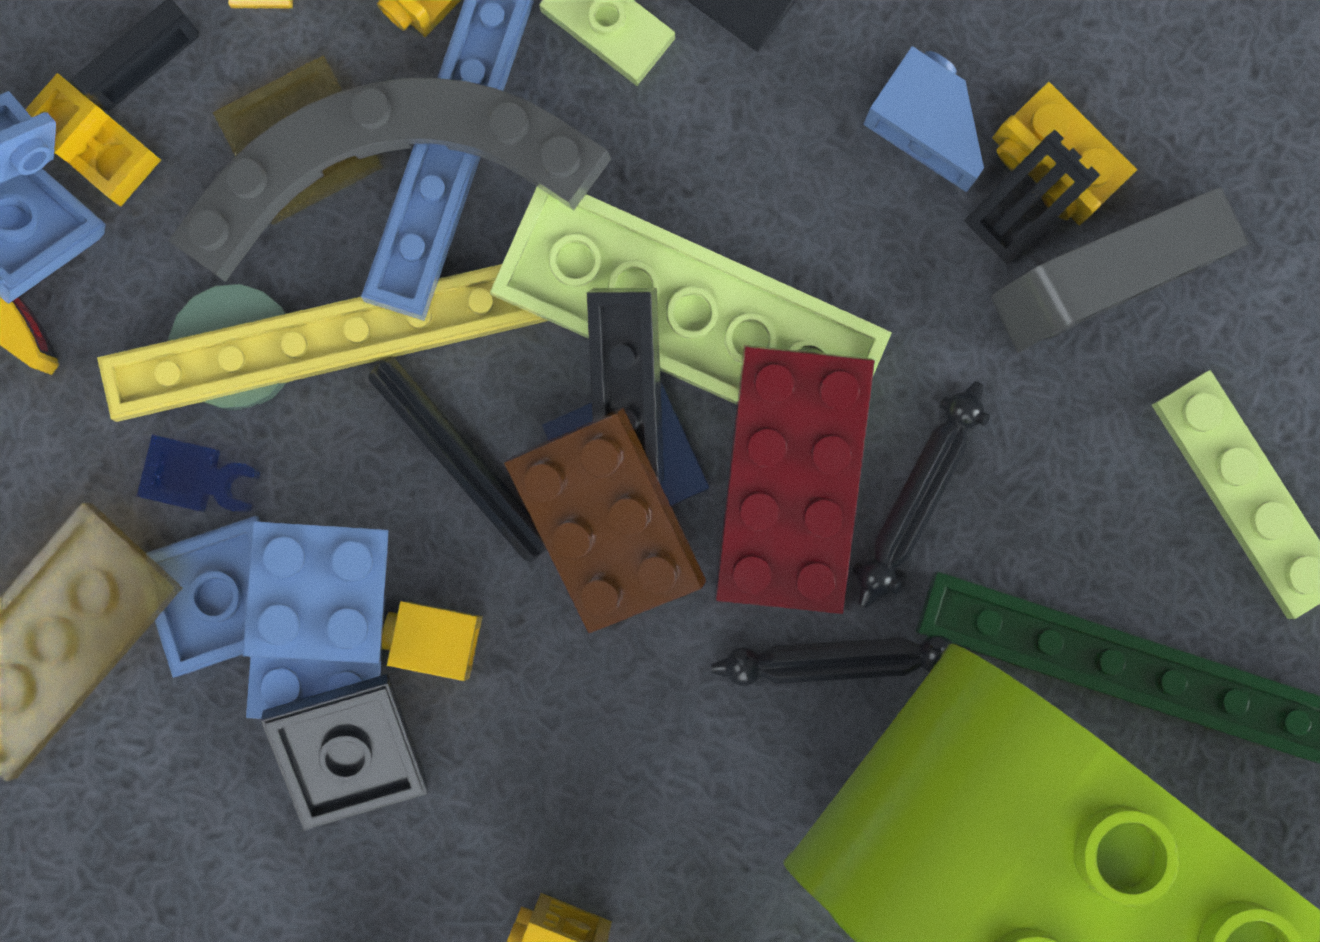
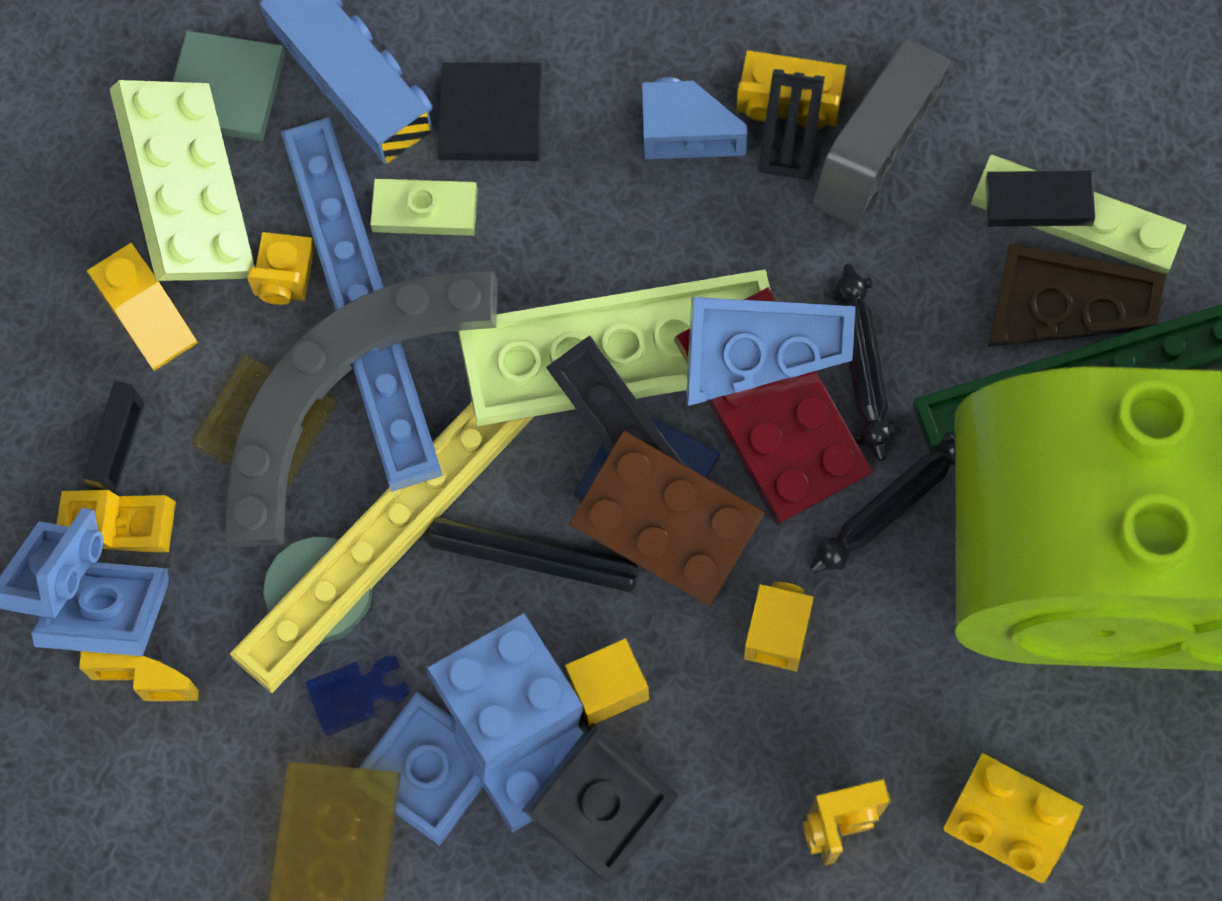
camera: 30 degrees left, 15 degrees down
none -> medium blue wing [685,297,855,406]
none -> yellow brick [744,582,814,672]
none -> black tile [985,171,1095,227]
none -> dark brown wing [988,243,1166,347]

